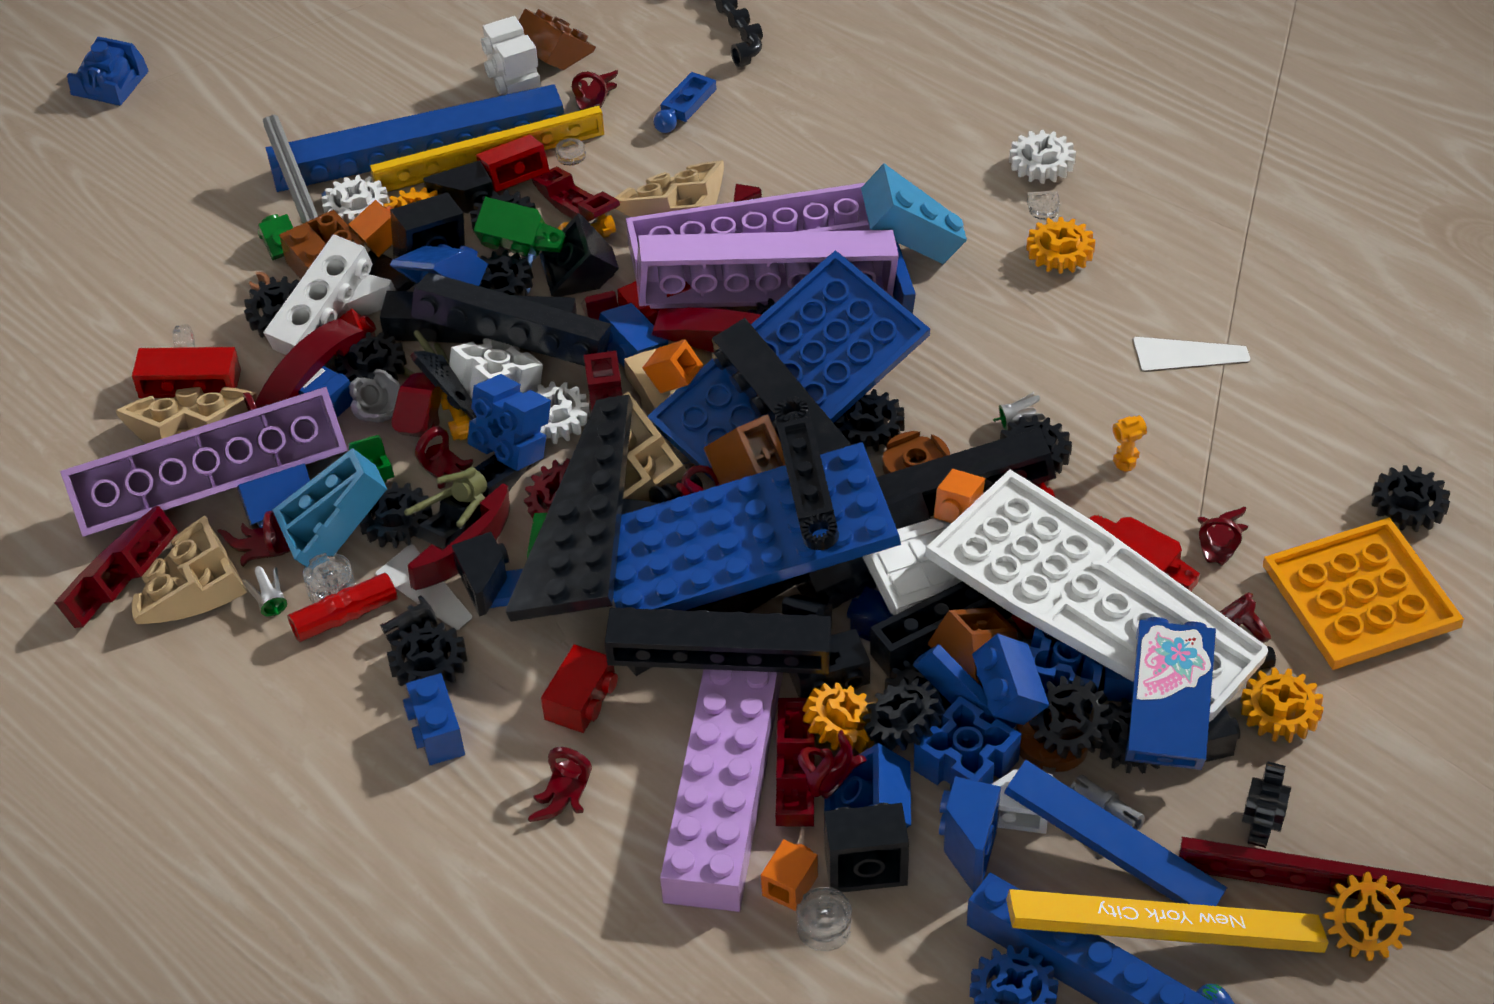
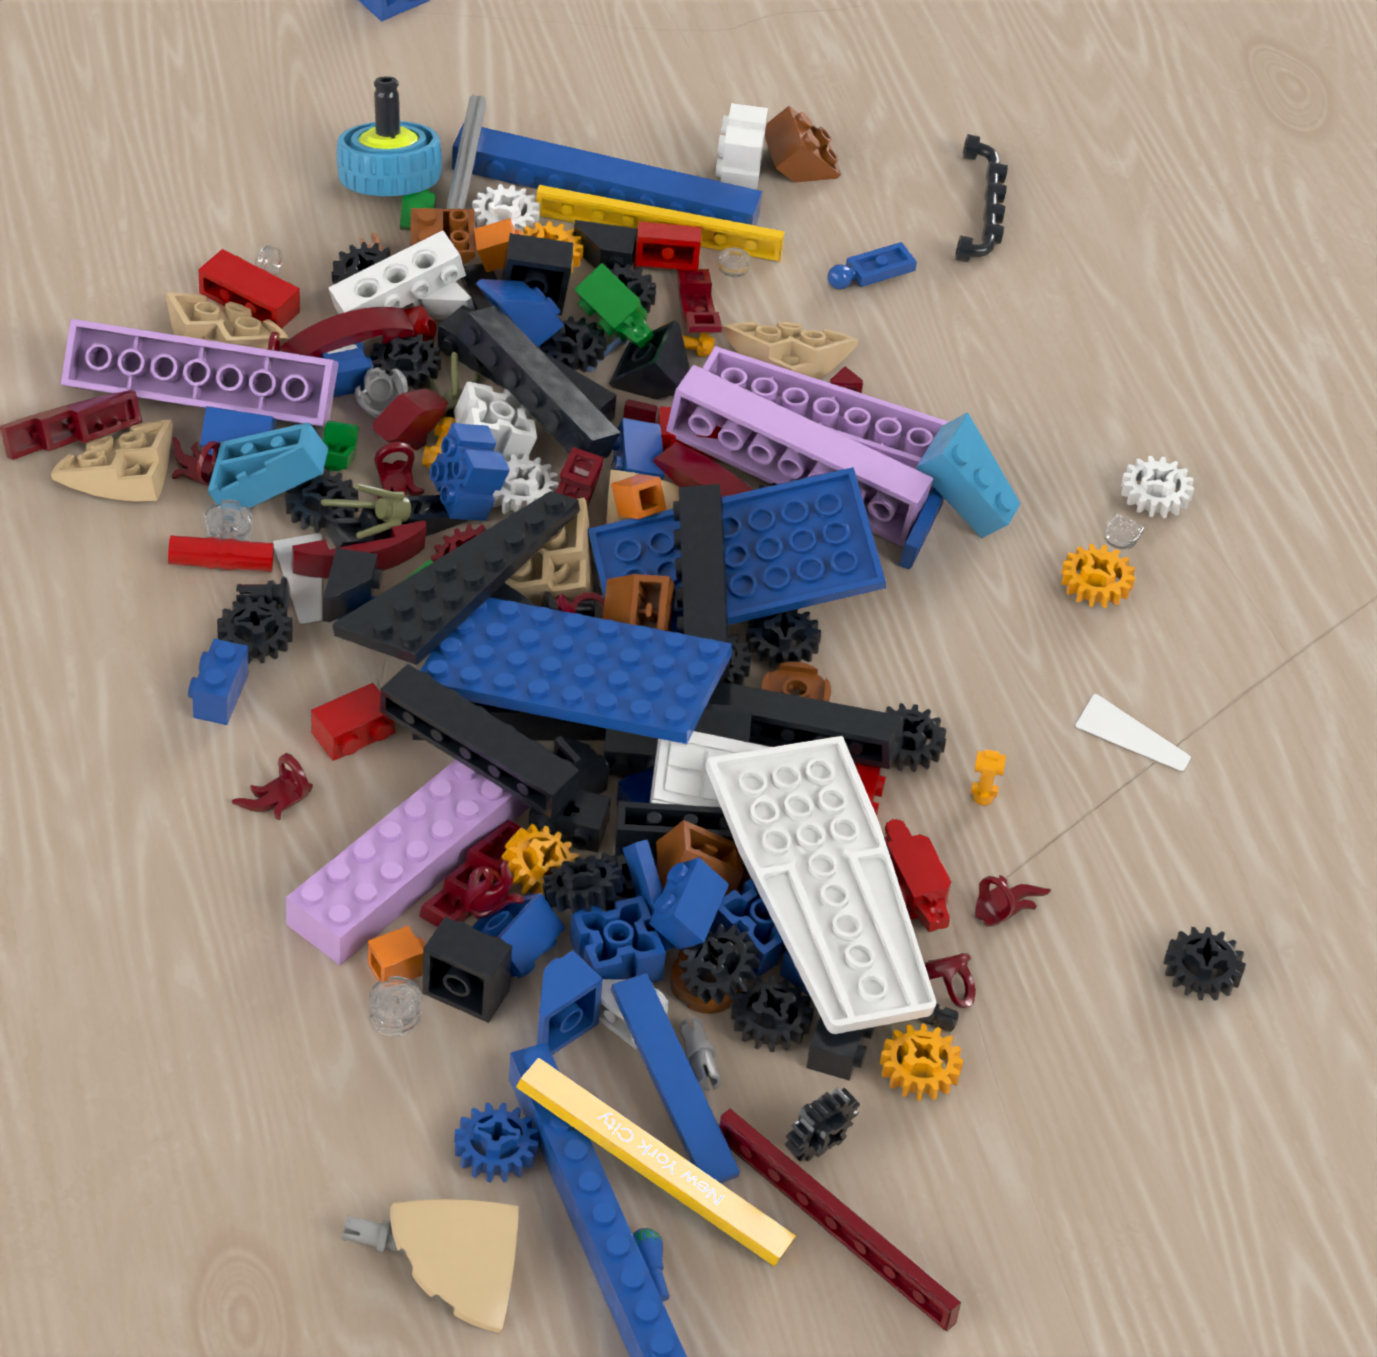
camera: 25 degrees right, 0 degrees up
flat silver piece [242,566,287,617] -> none
black piece [410,351,477,420] -> none
dark red piece [571,70,618,110] -> none
black plate [774,397,839,550] -> none
orange brick [933,469,985,523] -> none
flat silver piece [993,392,1046,430] -> none
blue panel [1125,617,1216,770] -> none
light orange plate [1263,517,1464,670] -> none
light orange gear [1323,872,1414,961] -> none
none -> dark azure wheel [337,76,442,196]

